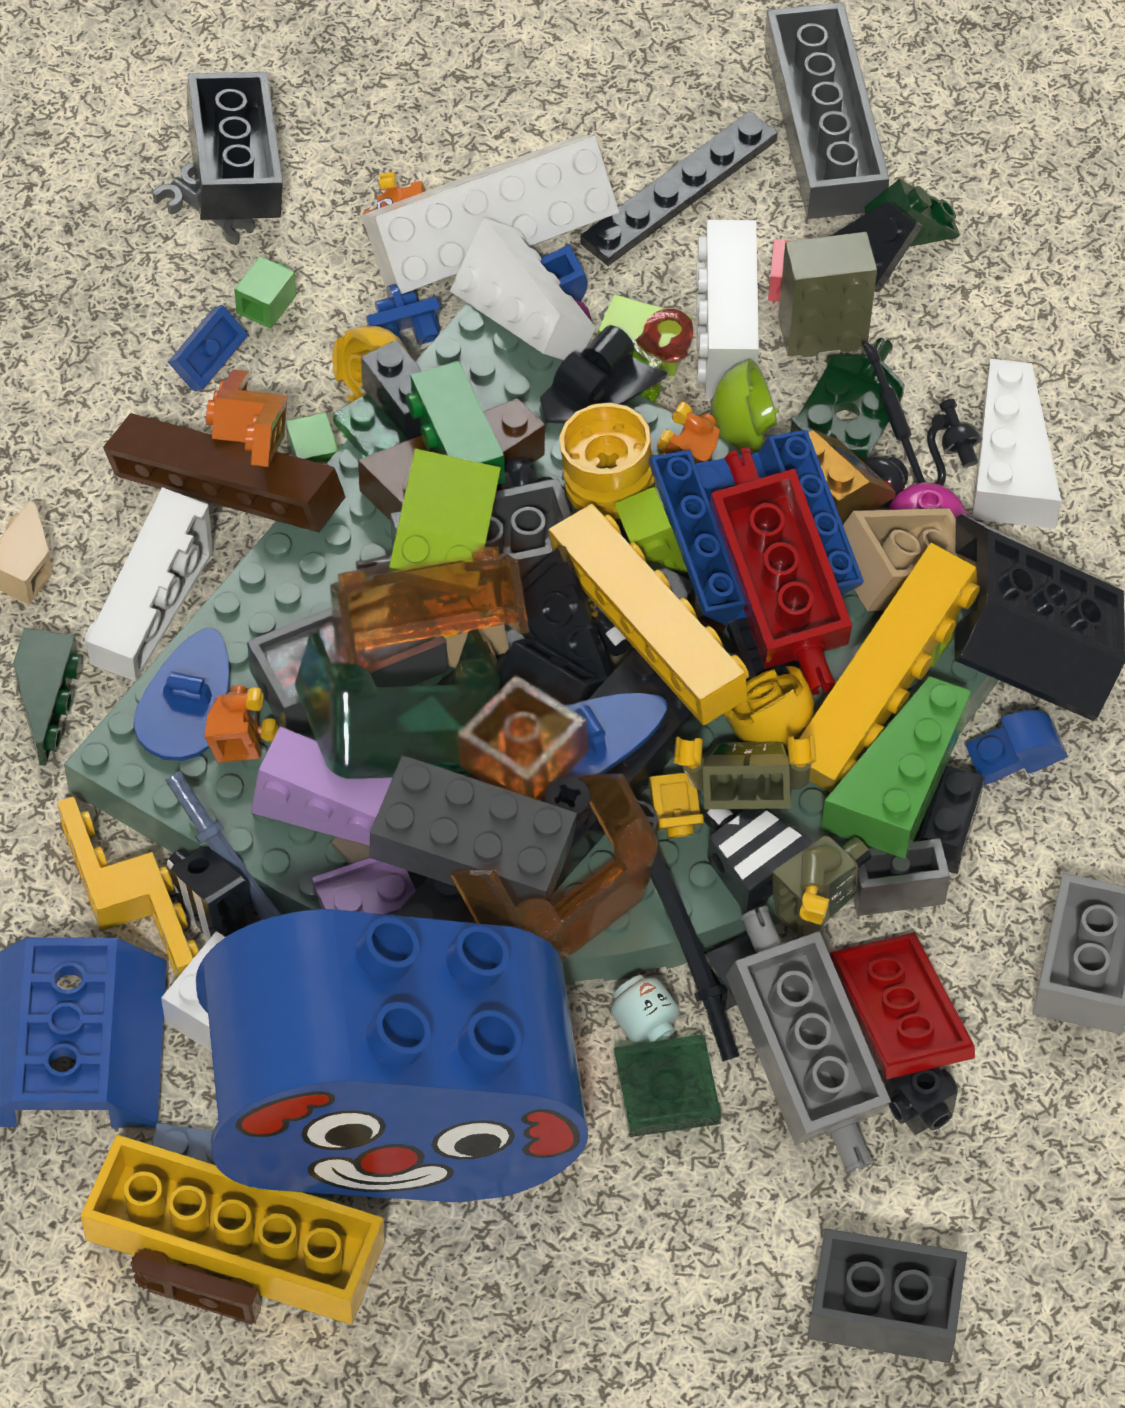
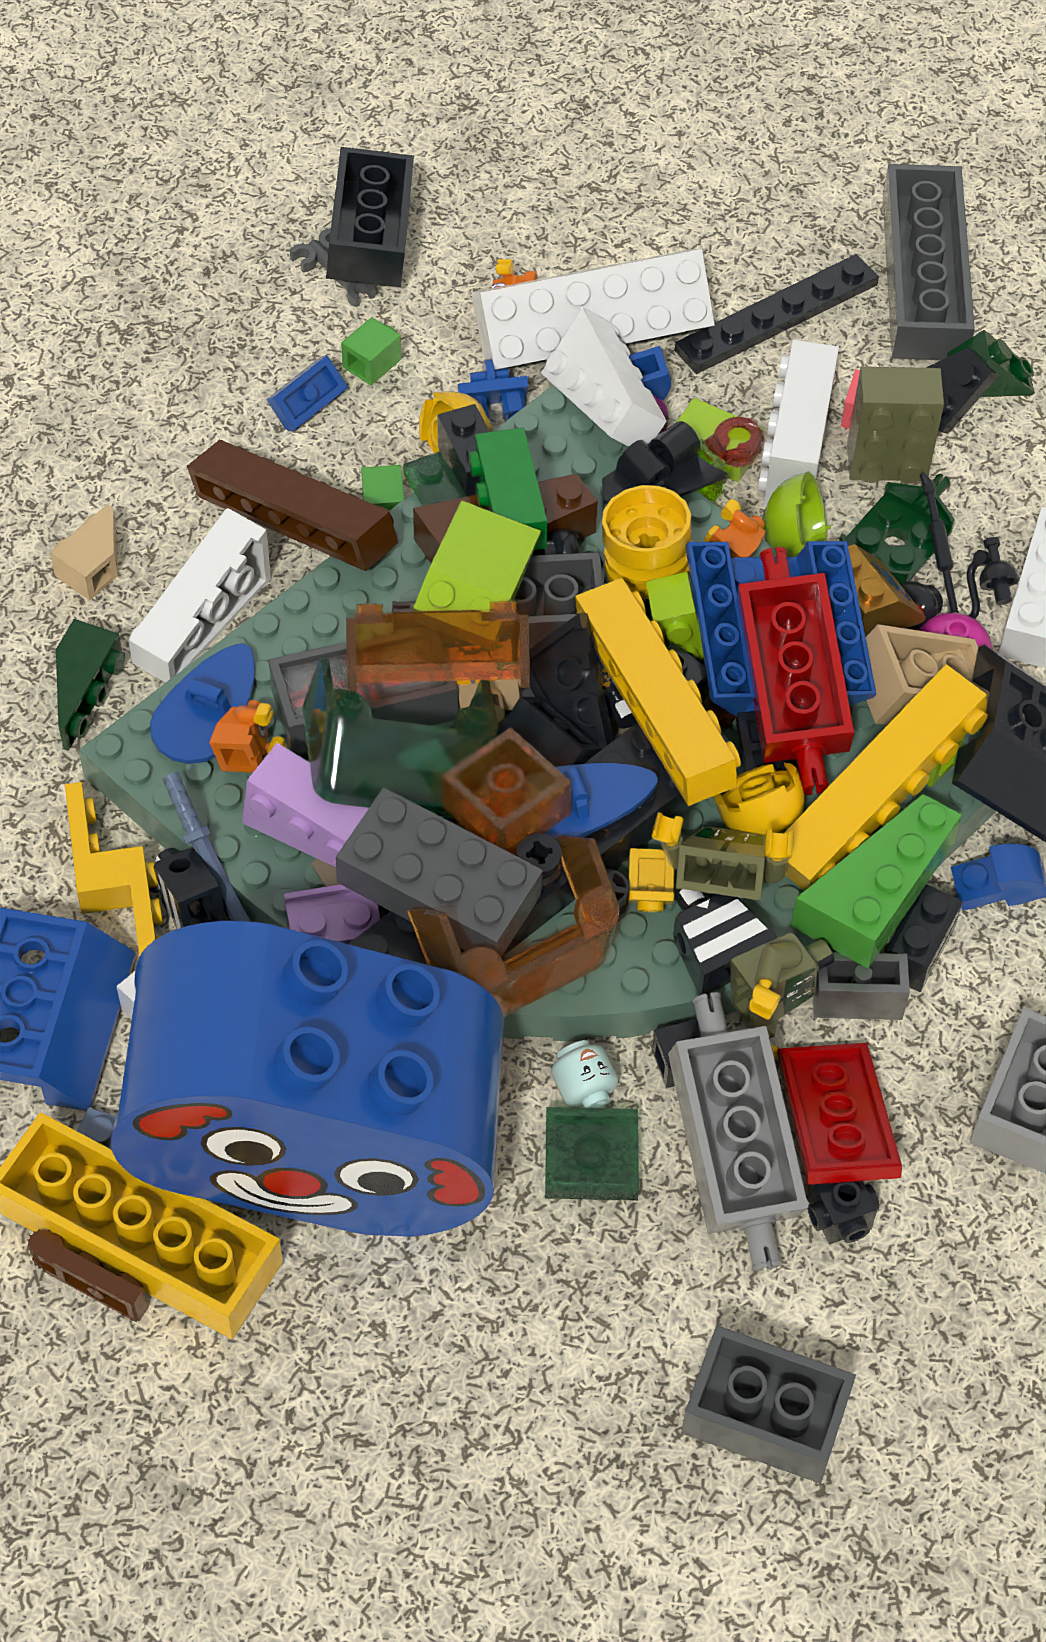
camera: 10 degrees right, 0 degrees up
orange bracket [206,369,288,467] -> none
black sword [626,821,740,1062] -> none

